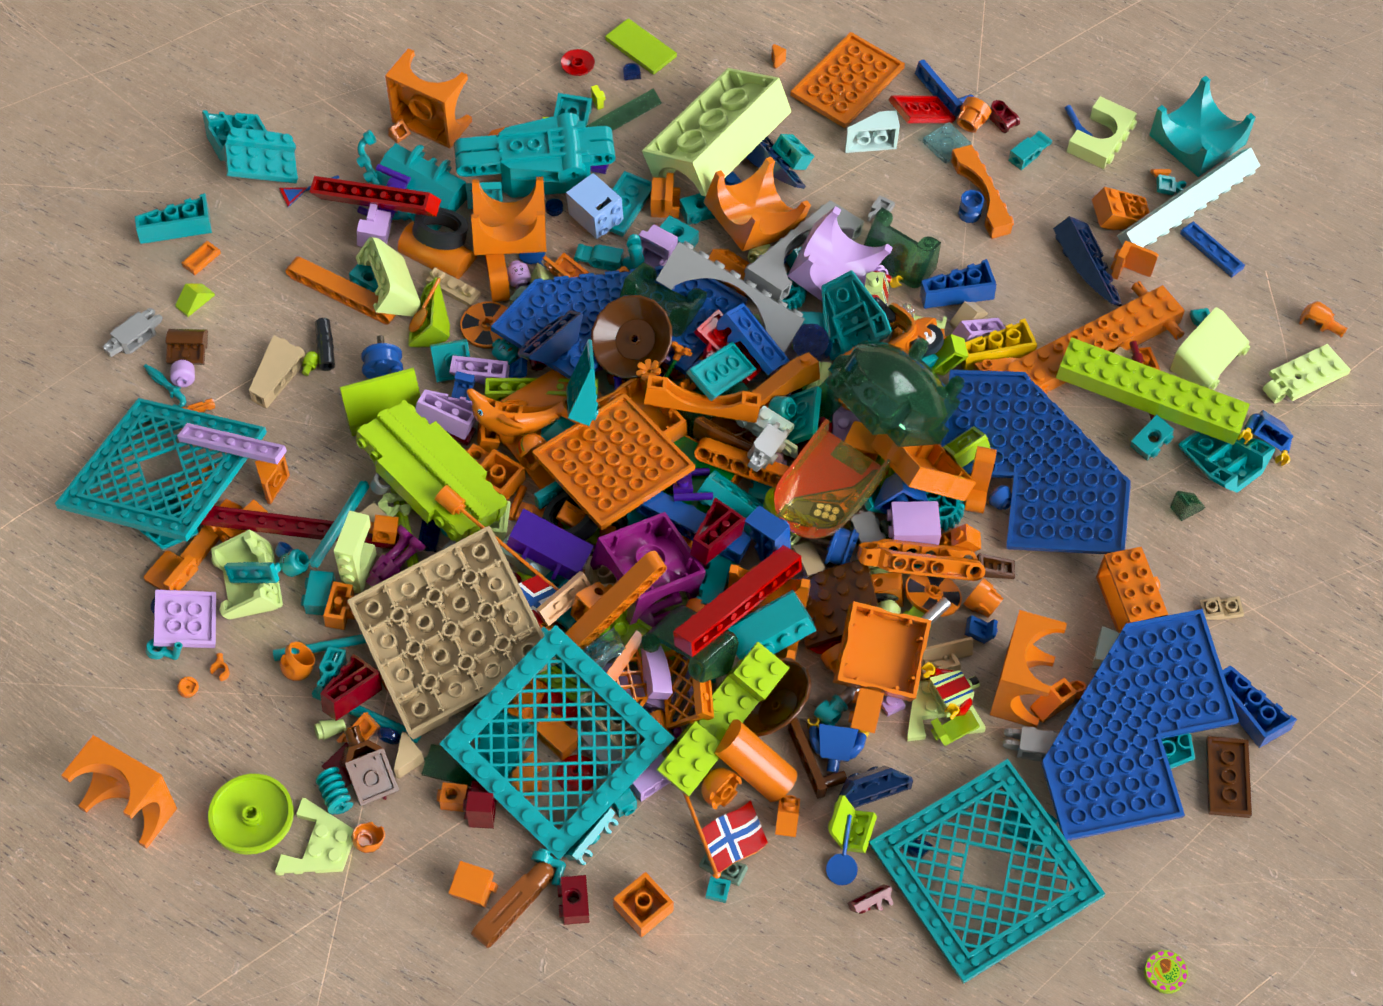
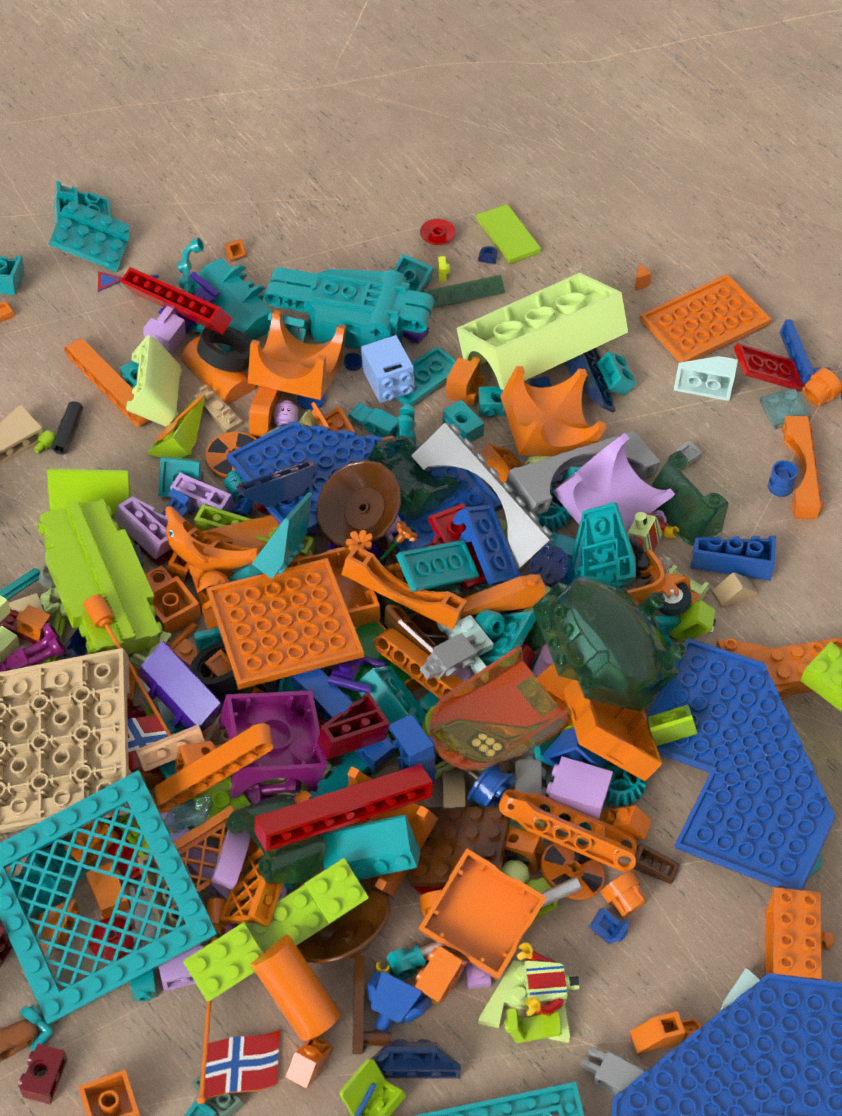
camera: 20 degrees right, 5 degrees down
blue wheel [361,335,403,379] -> none
orange piece [385,48,472,149] -> none
plate [564,808,619,865] -> none
lavender plate [639,224,678,269] -> none
orange cylinder [701,767,742,810] -> none
tan bracket [921,637,973,680] -> none
lavender slope [952,318,1005,342] -> none
yellow wedge [961,318,1037,370] -> none
orange beam [965,446,997,514] -> none
blue cone [989,485,1012,510] -> none
orange piece [990,610,1067,729] -> none

